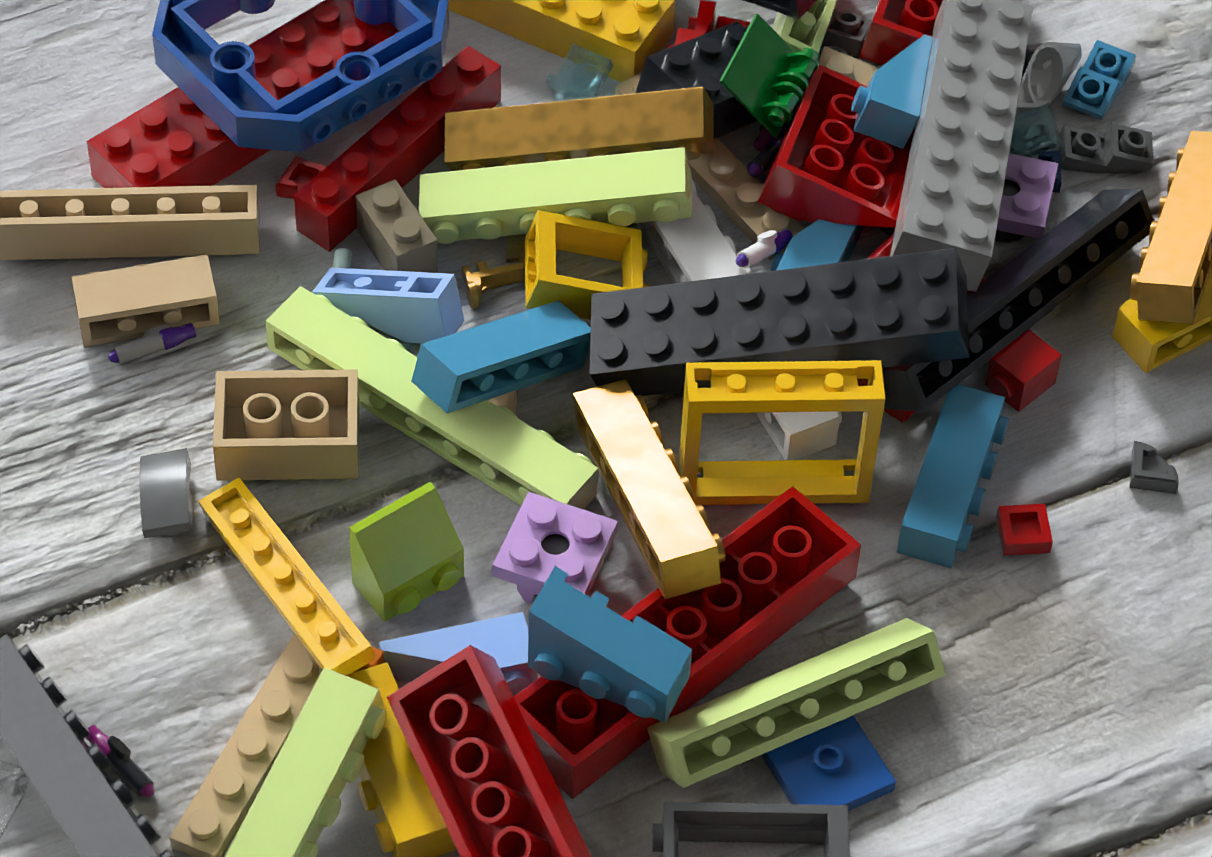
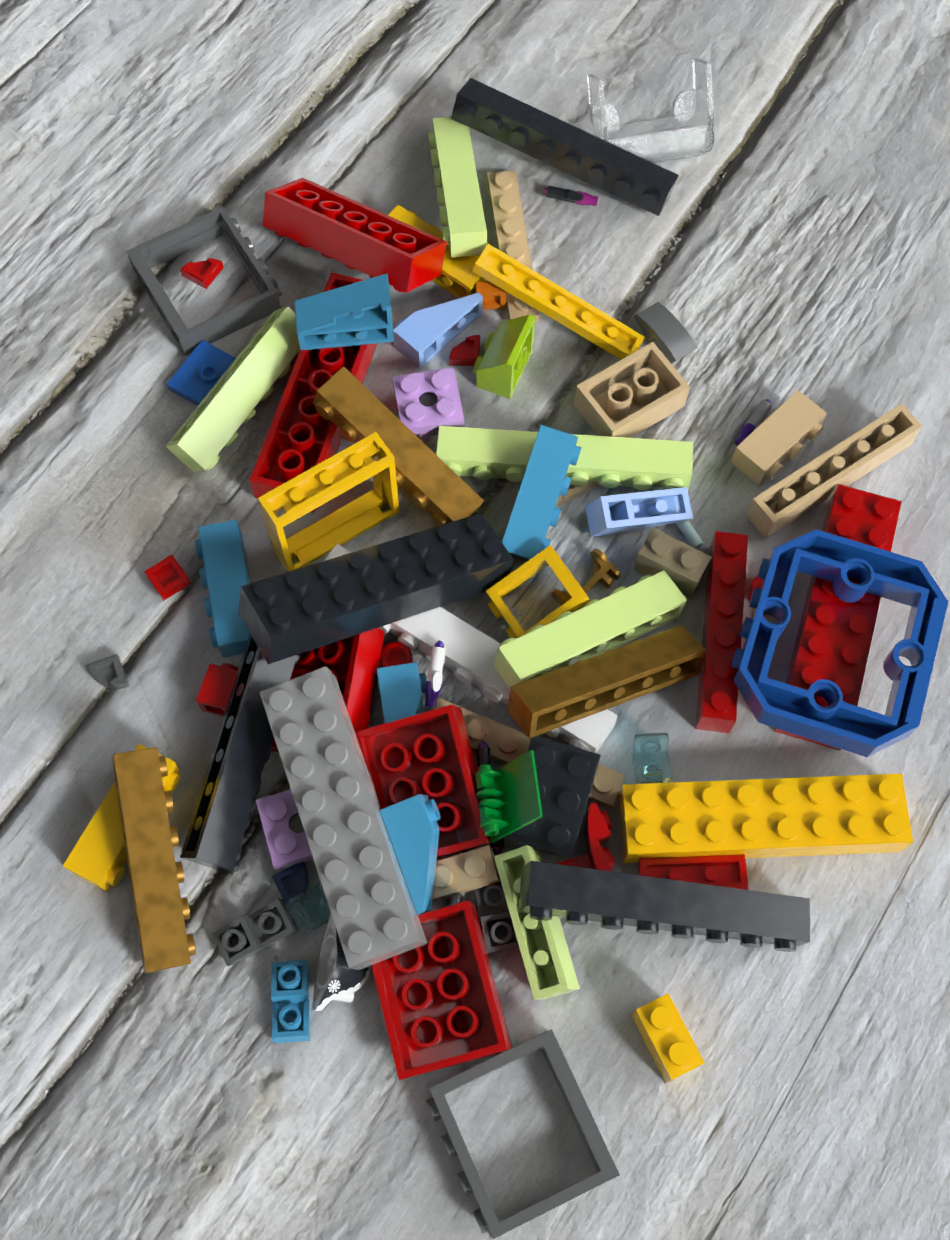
camera: 150 degrees right, 15 degrees up
none -> red tile [449,335,481,366]

